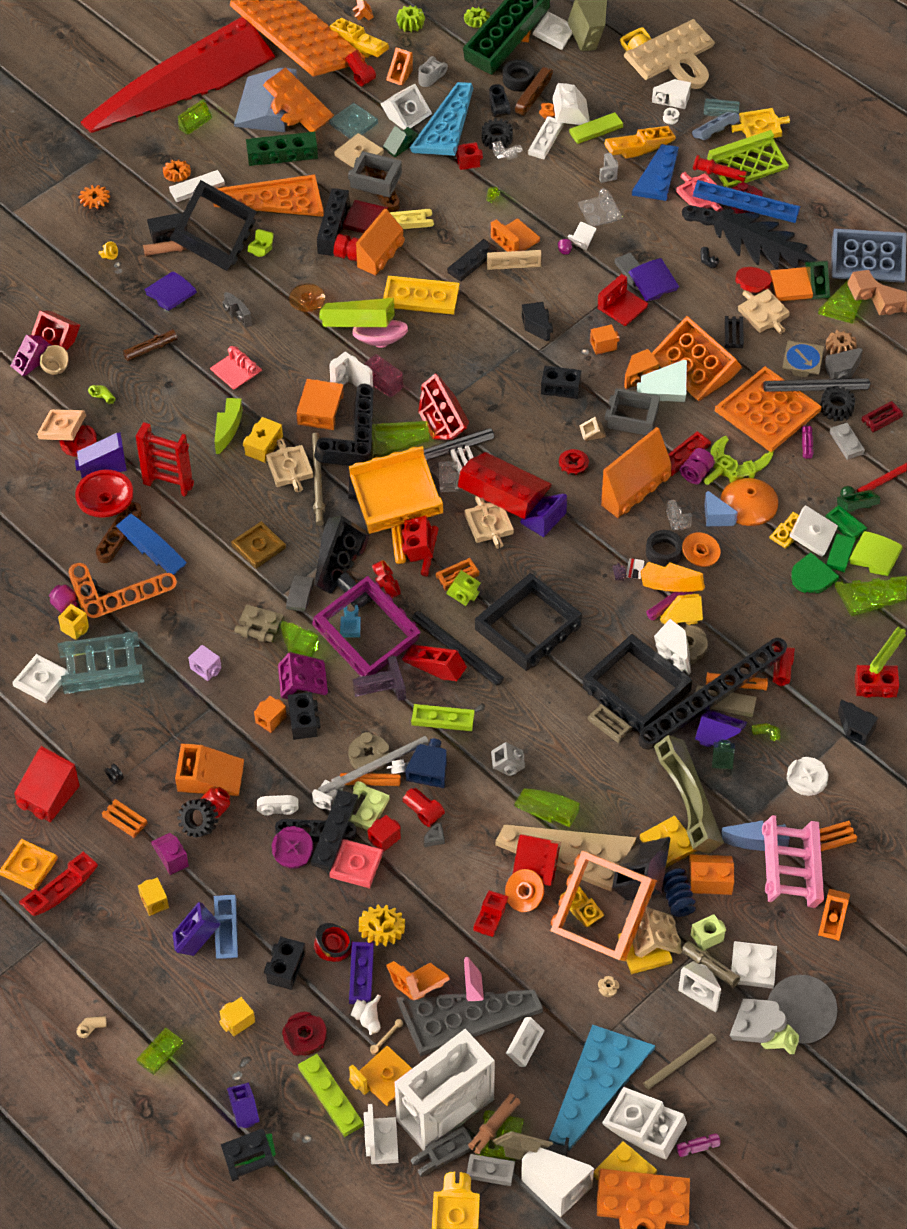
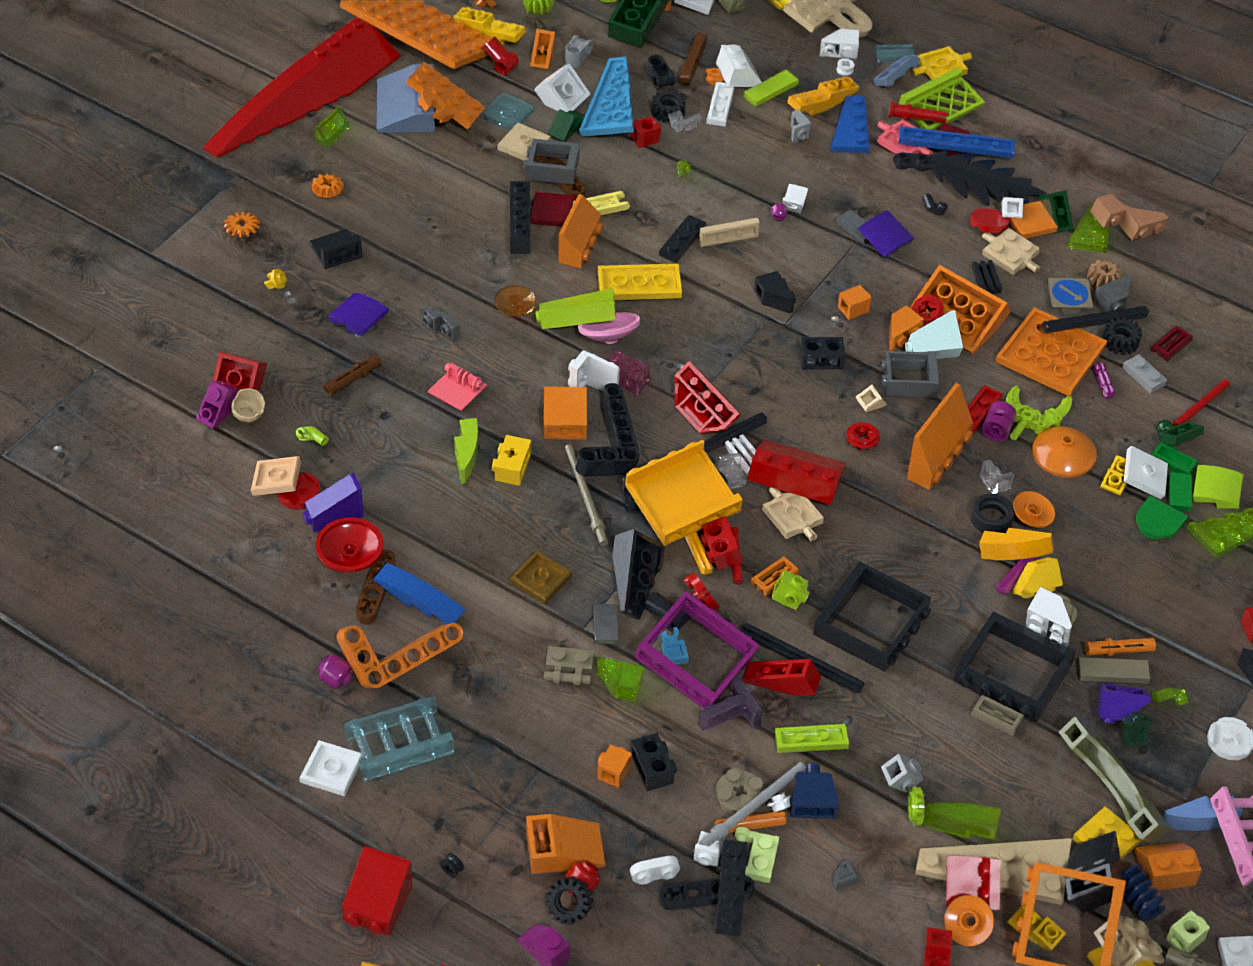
camera: 15 degrees left, 5 degrees down
yellow brick [58,604,89,640] -> none
orange tile [102,799,148,838] -> none
red fence [135,422,194,497] -> none
nougat pin [143,241,186,256] -> none
white tile [169,170,225,202] -> none
black window [170,180,257,271] -> none
lavender brick [188,645,221,681] -> none
orange wing [213,174,324,217] -> none
dark green brick [246,132,318,166] -> none
lime bracket [248,229,274,257] -> none
tan plate [266,439,314,492] -> none
magenta tile [272,826,314,869] -> none
magenta bracket [278,652,328,699] -> none
coral plate [330,839,383,888] -> none
red wheel [334,234,360,262] -> none
red brick [368,815,401,852] -> none
clear neon green wing [372,421,429,458] -> none
red piece [403,787,445,827] -> none
orange bracket [491,219,540,252] -> none
black tyre [503,60,535,91] -> none
dark purple slope [520,493,567,537] -> none
clear hinge [578,188,623,227] -> none
red bracket [598,274,648,326] -> none
clear purple plate [612,562,627,581] -> none
sticker [626,558,644,579] -> none
black beam [638,638,787,750] -> none
medium blue slope [704,491,738,526] -> none
red piece [773,646,795,686] -> none
sand blue slope [831,229,906,283] -> none
none -> lime gear [908,787,925,826]
none -> red gear [912,295,944,326]
none -> white slope [1002,197,1023,219]

